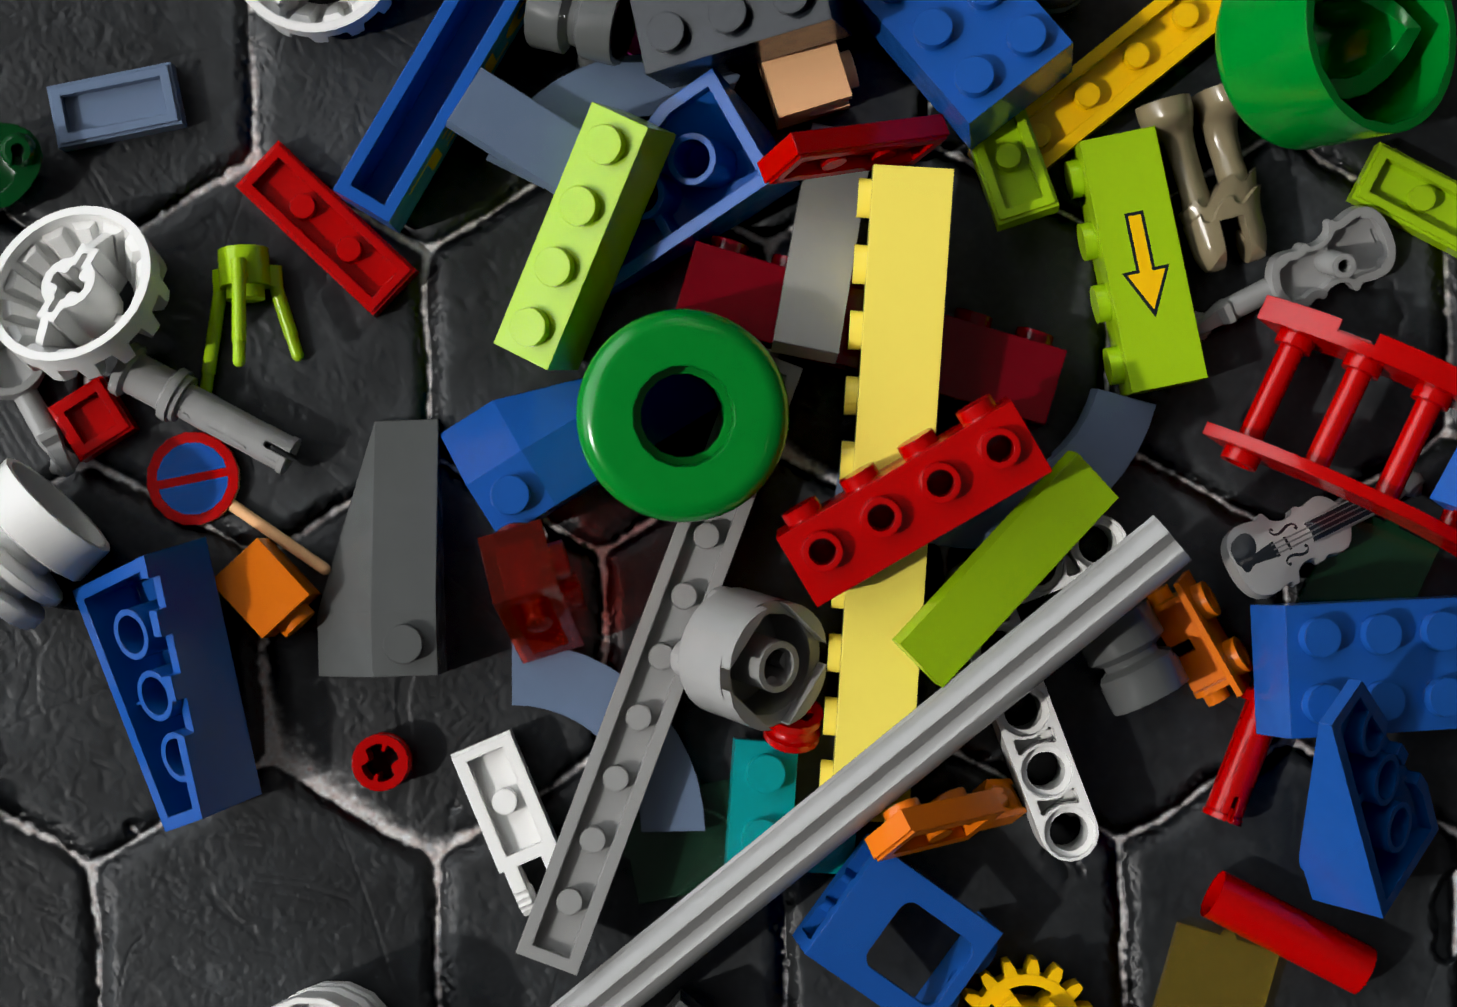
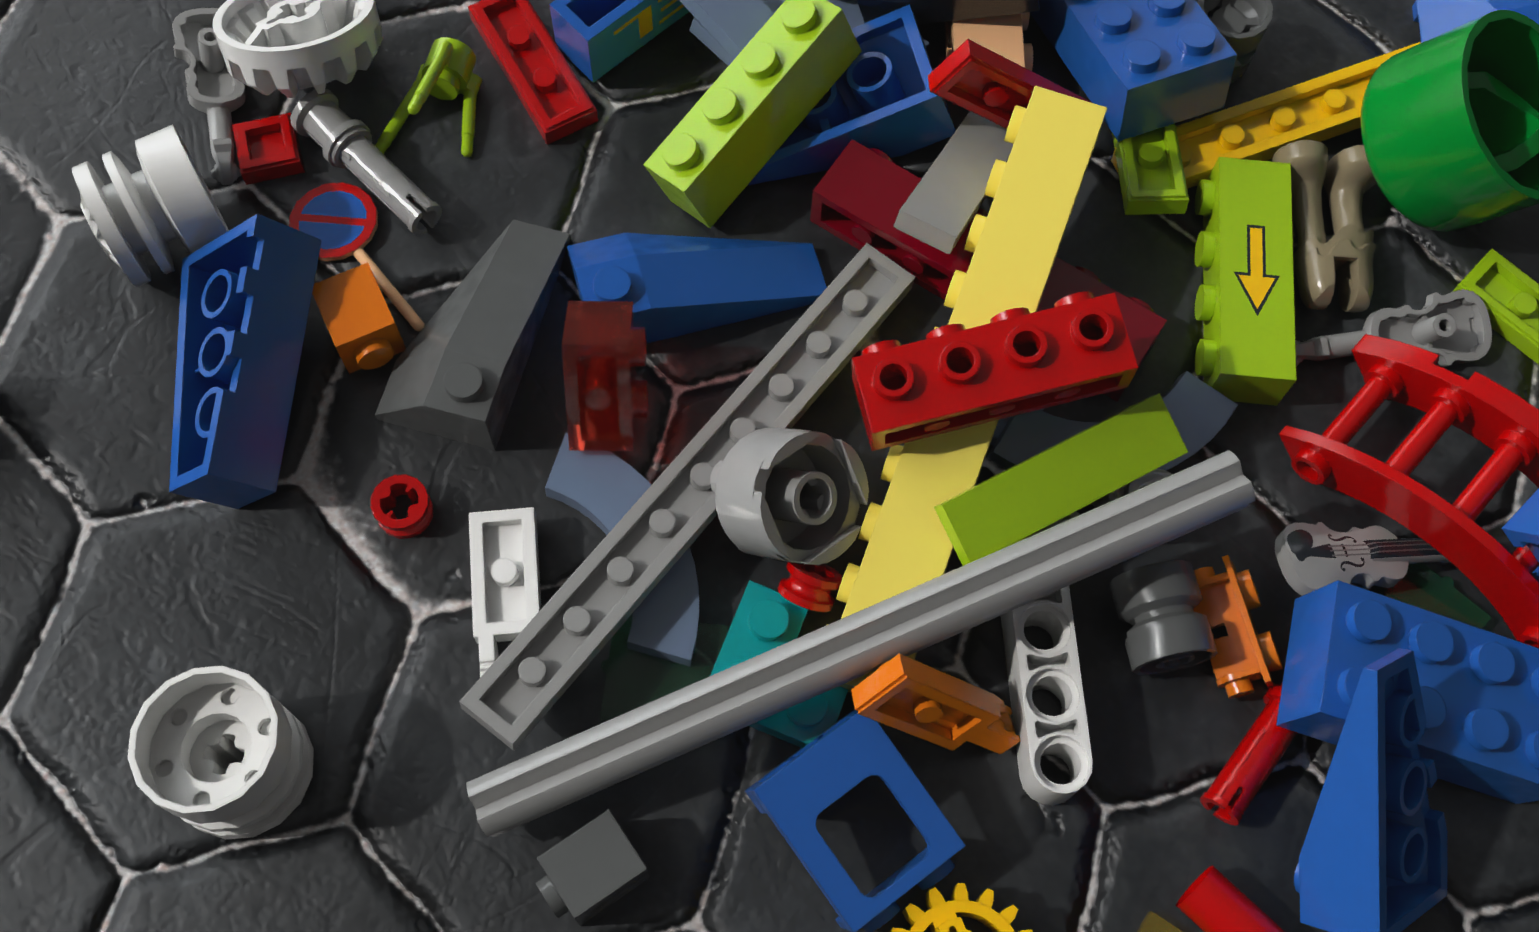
camera: 15 degrees right, 20 degrees down
green piece [576,309,790,523] -> none

